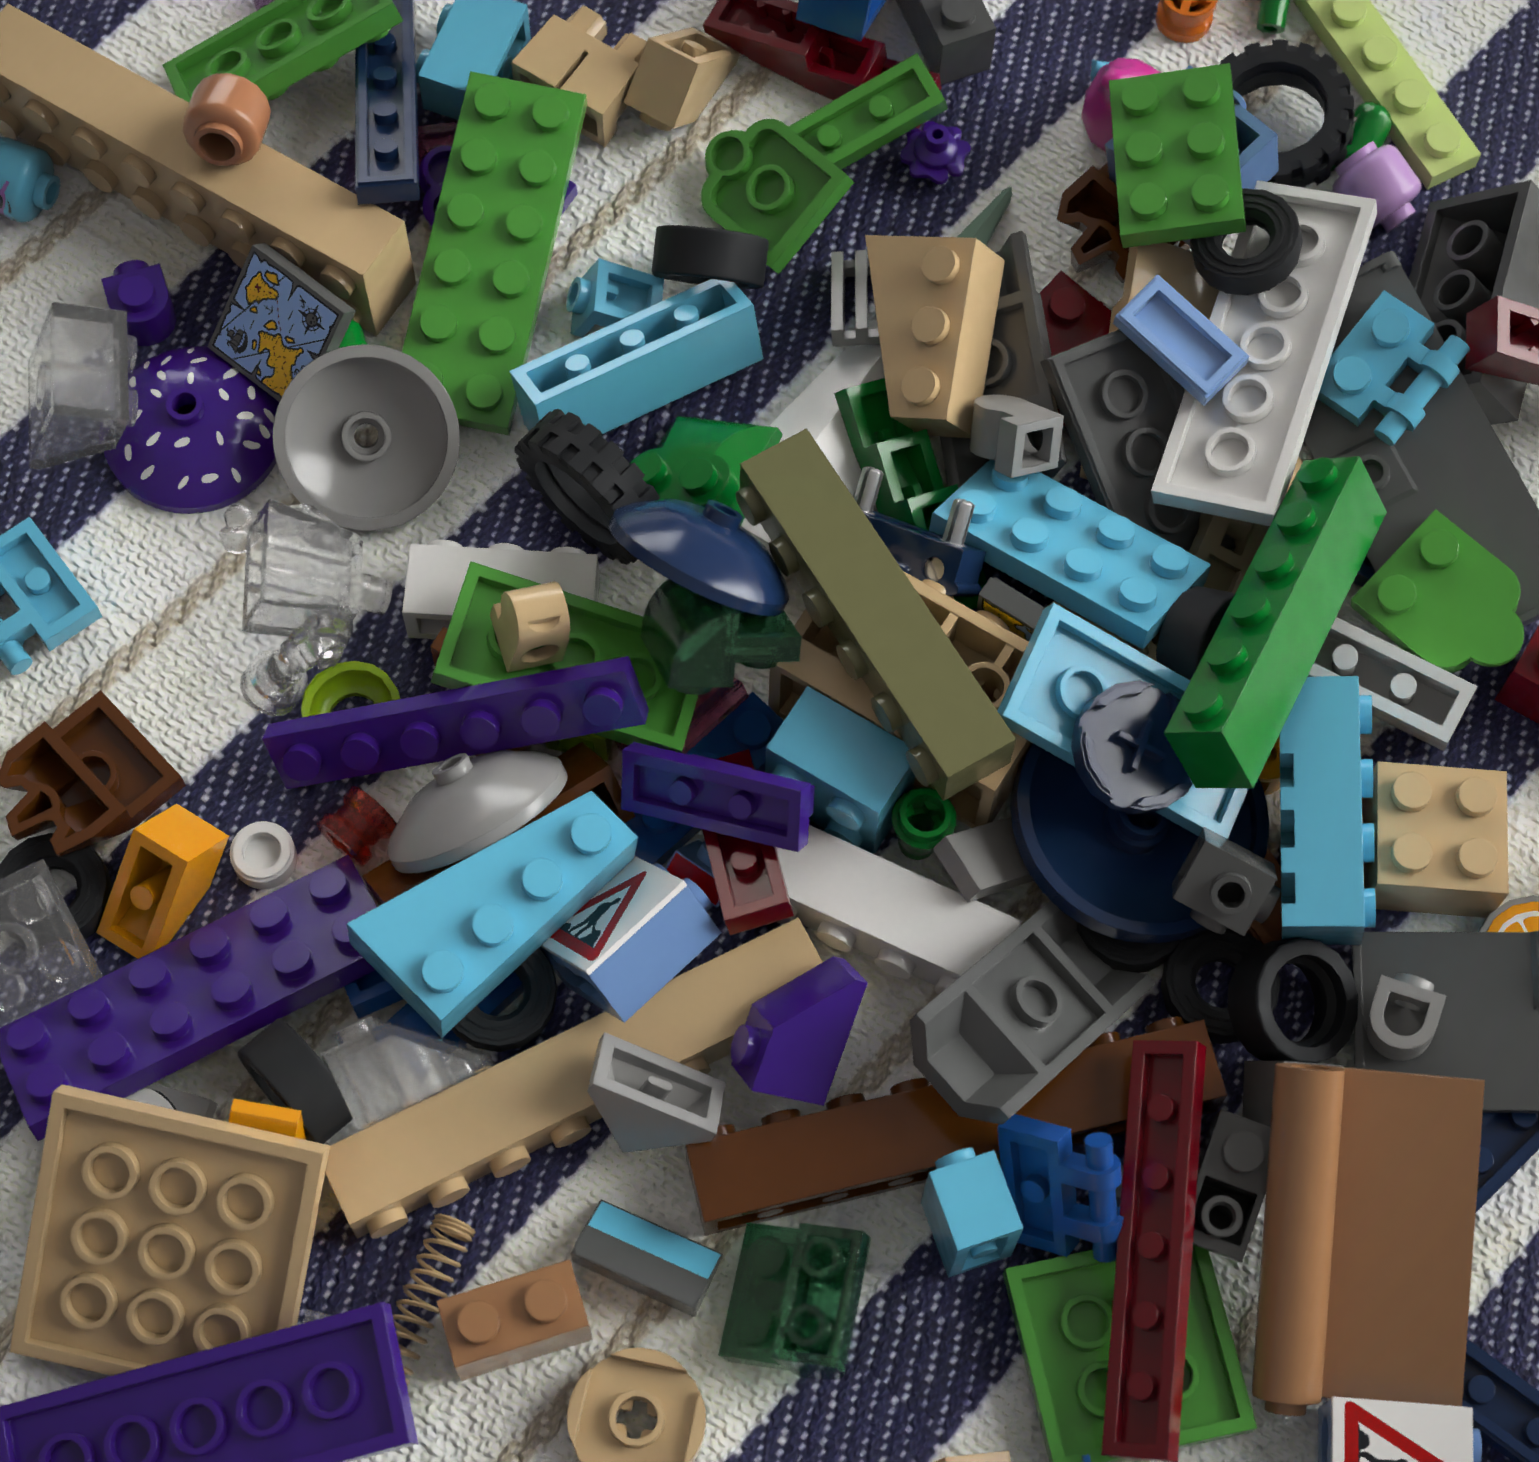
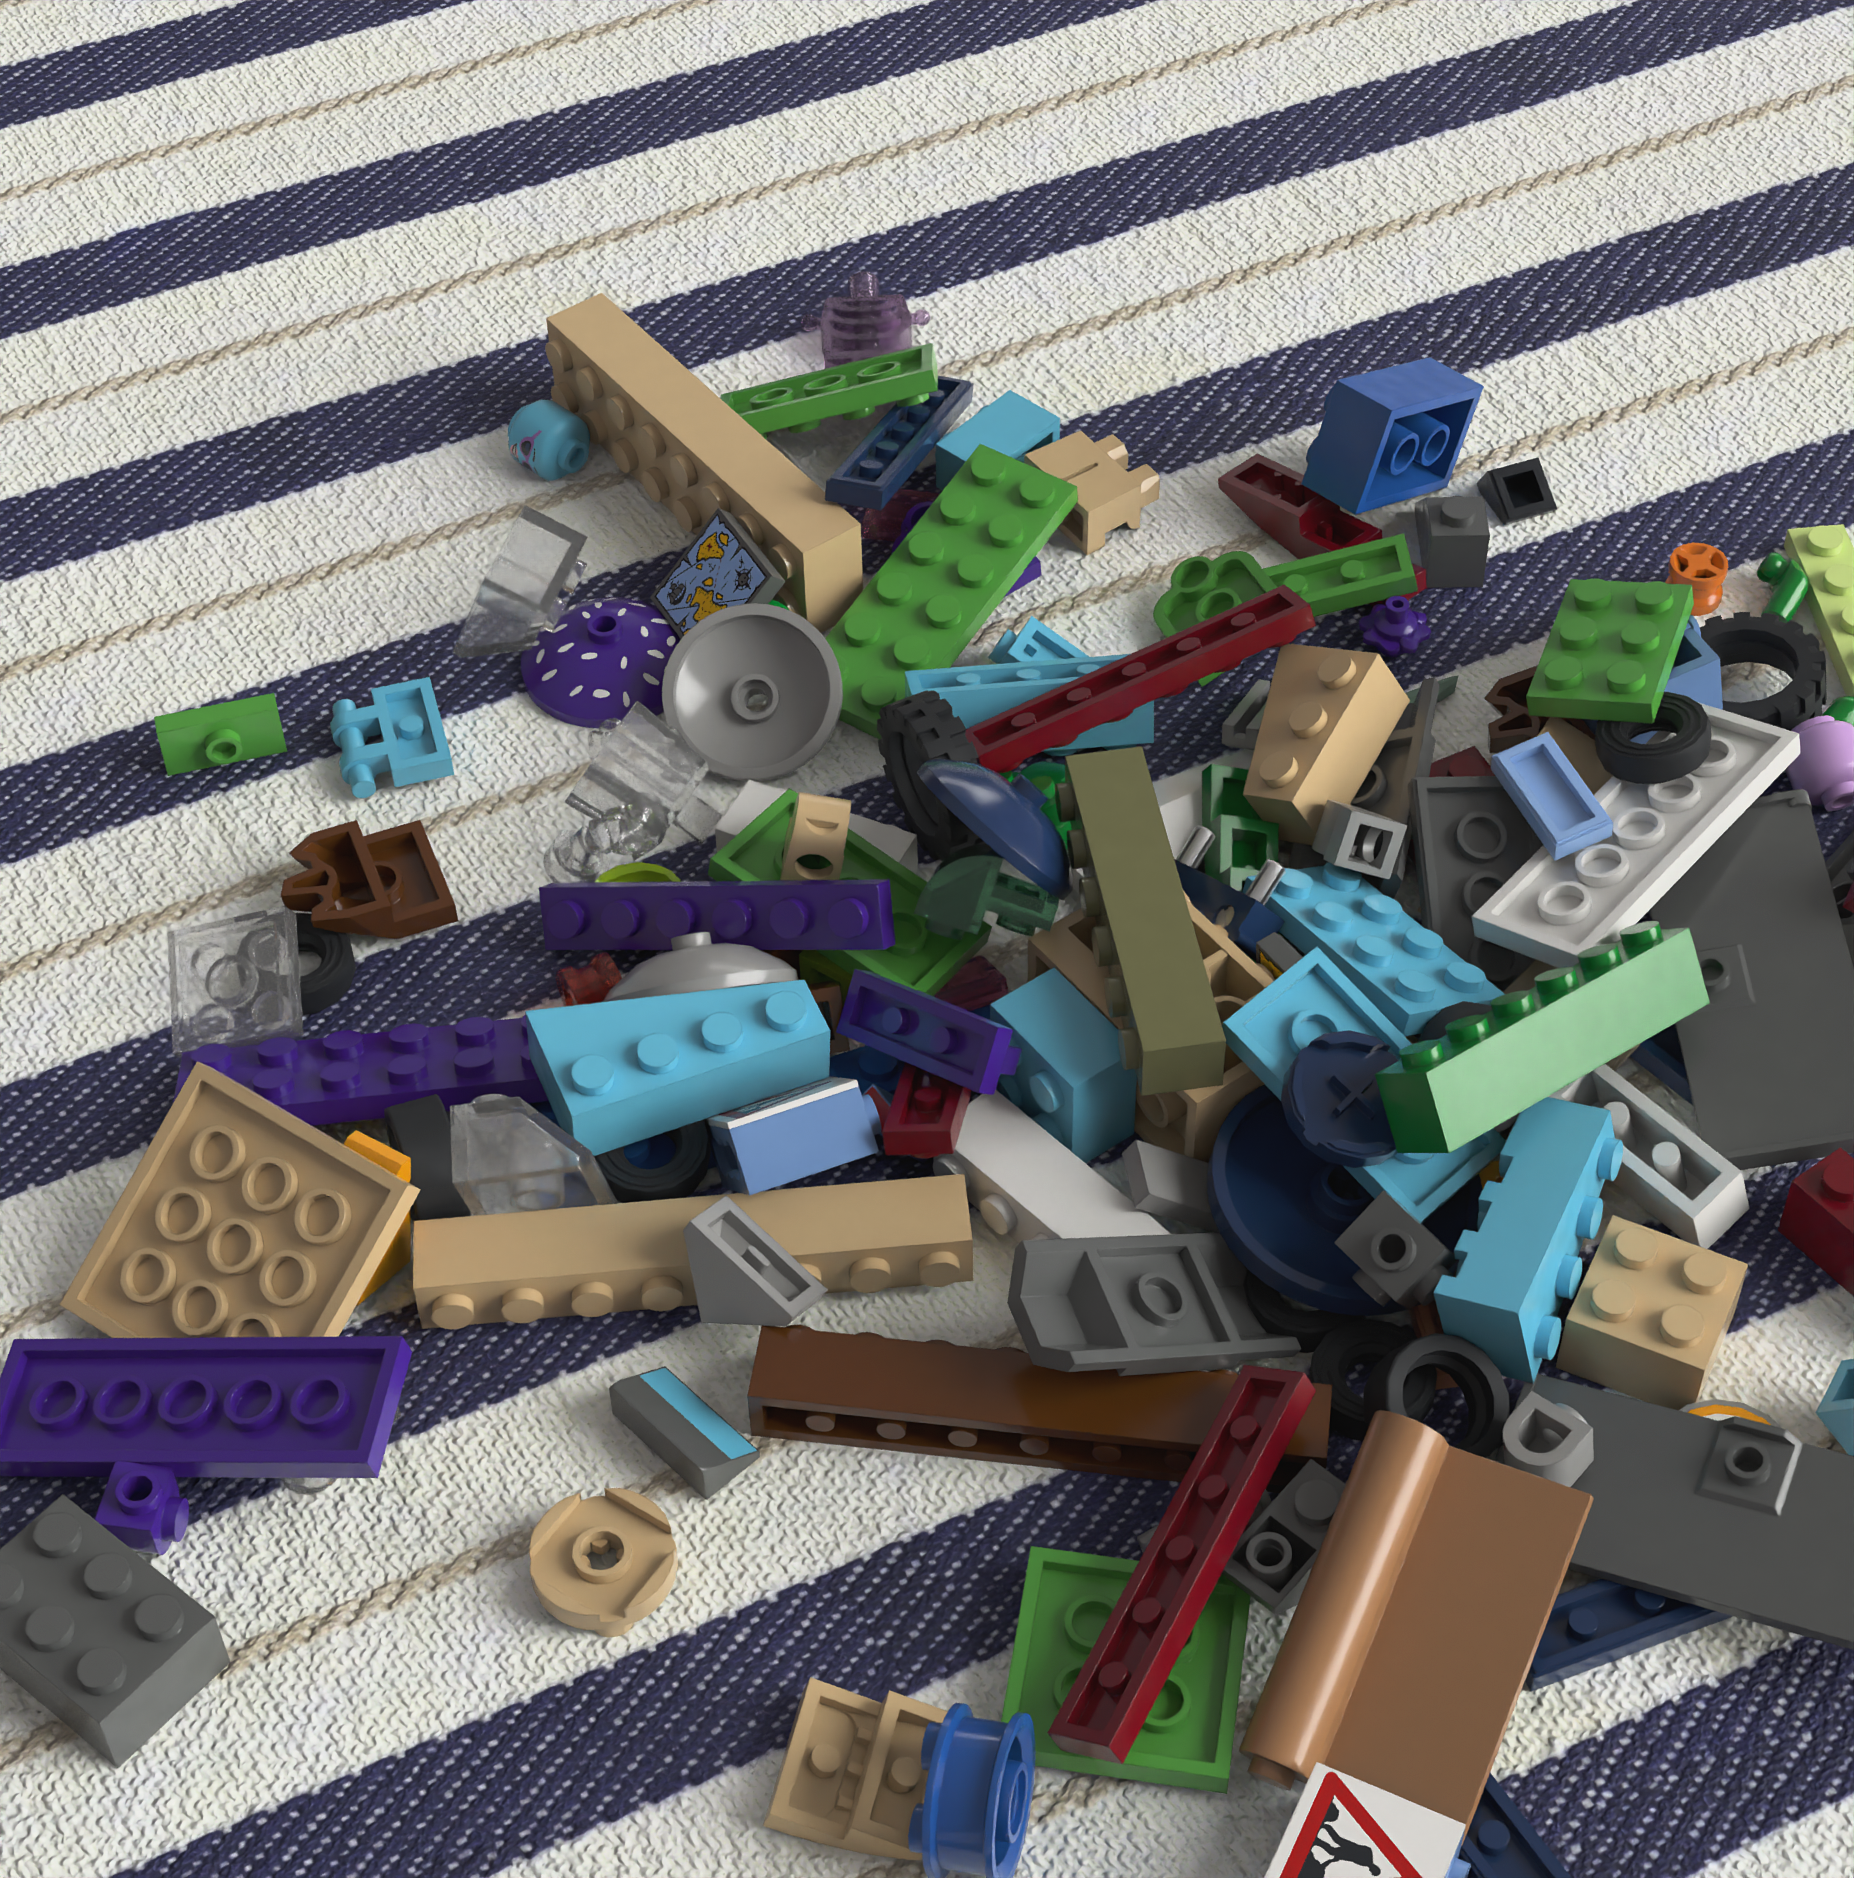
camera: 25 degrees right, 20 degrees down
light orange slope [96,803,229,959] -> none
dark purple plate [101,260,176,346] -> none
nougat head [183,73,271,166] -> none
white tile [230,821,297,889] -> none
tan piece [393,1214,476,1389] -> none
medium nougat brick [436,1259,593,1381] -> none
tan slope [624,27,740,131] -> none
black tyre [651,225,769,289] -> none
clear green brick [718,1222,871,1380] -> none
dark purple slope [731,956,868,1106] -> none
green cone [892,788,957,860] -> none
medium azure brick [921,1148,1023,1278] -> none
blue plate [997,1114,1124,1263] -> none
medium azure plate [1317,290,1470,446] -> none
bright green plate [1350,509,1524,673] -> none
none -> dark red plate [965,584,1316,773]

